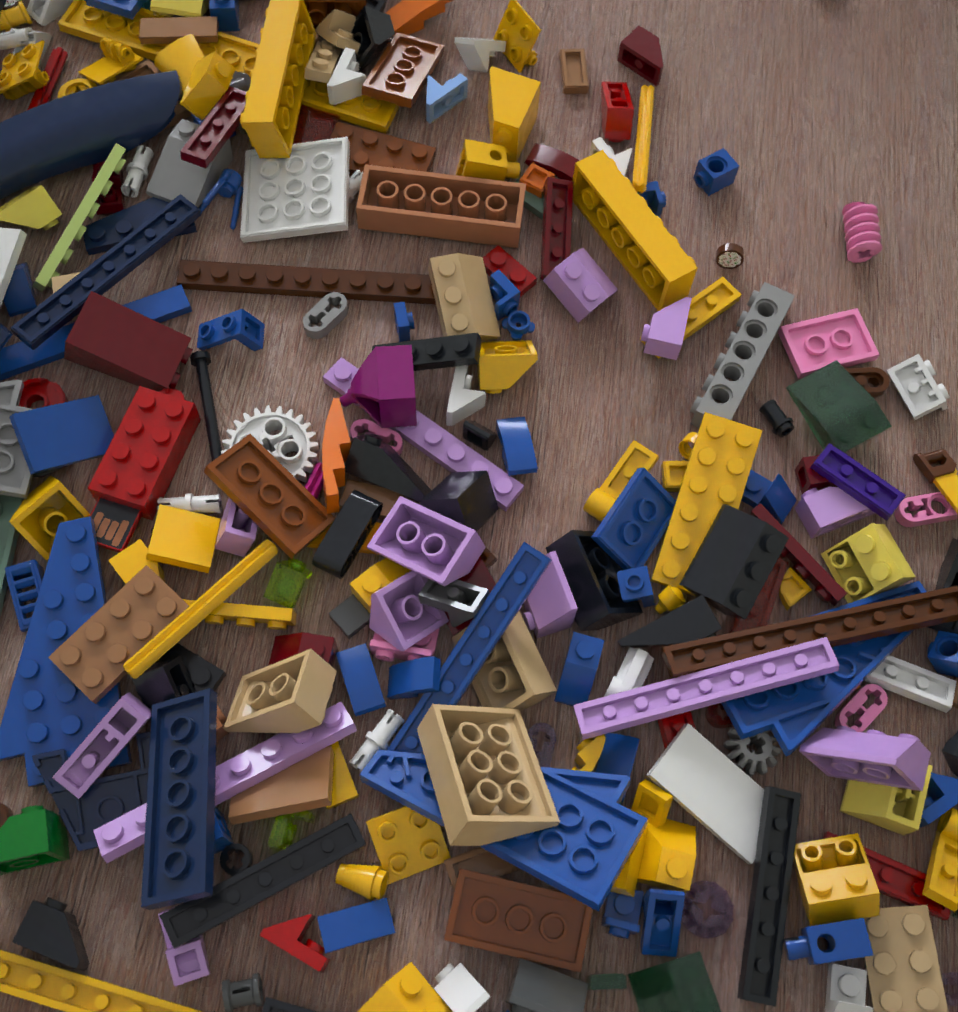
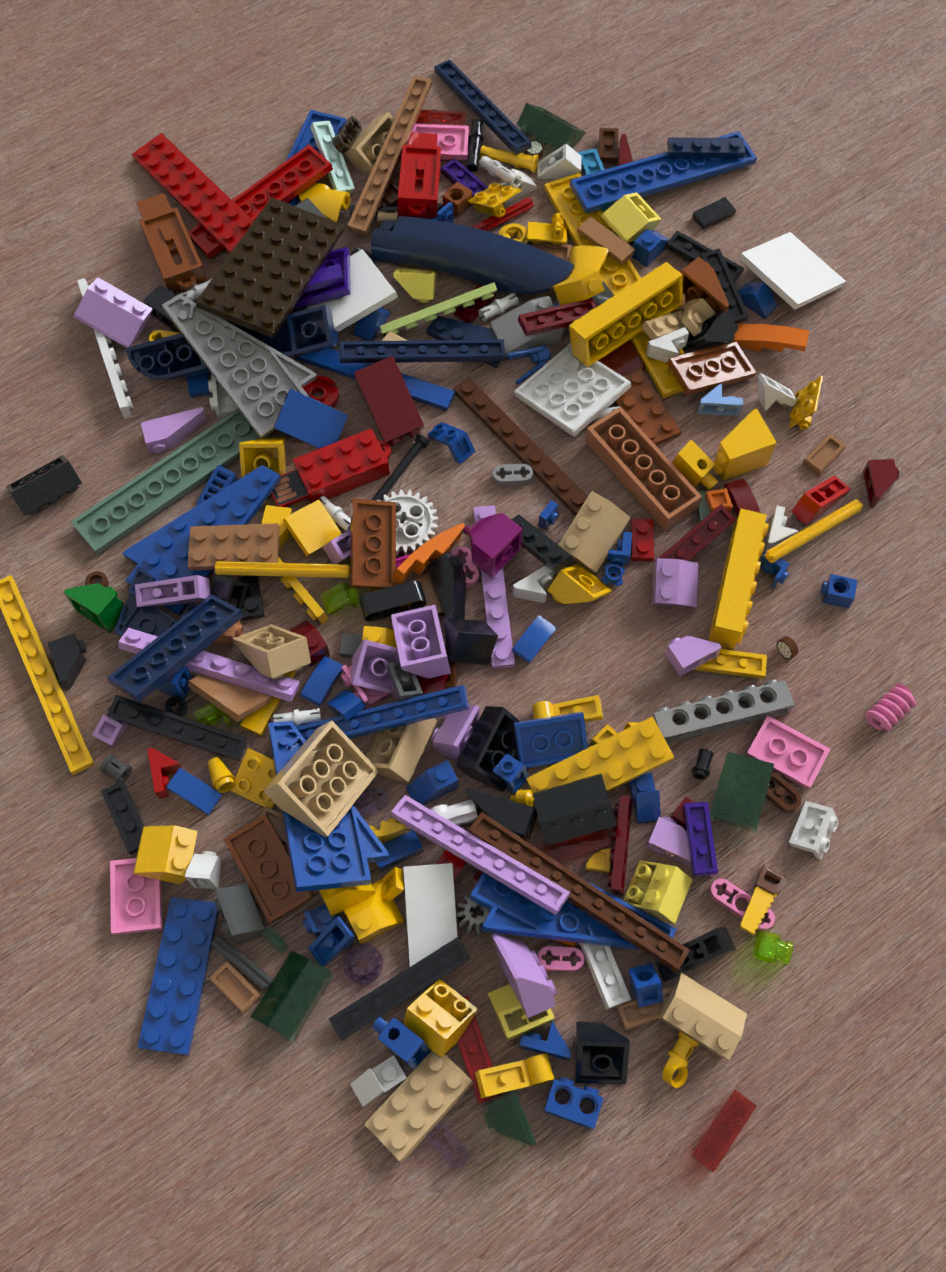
camera: 50 degrees right, 0 degrees up
black slope [463,420,497,451] -> none

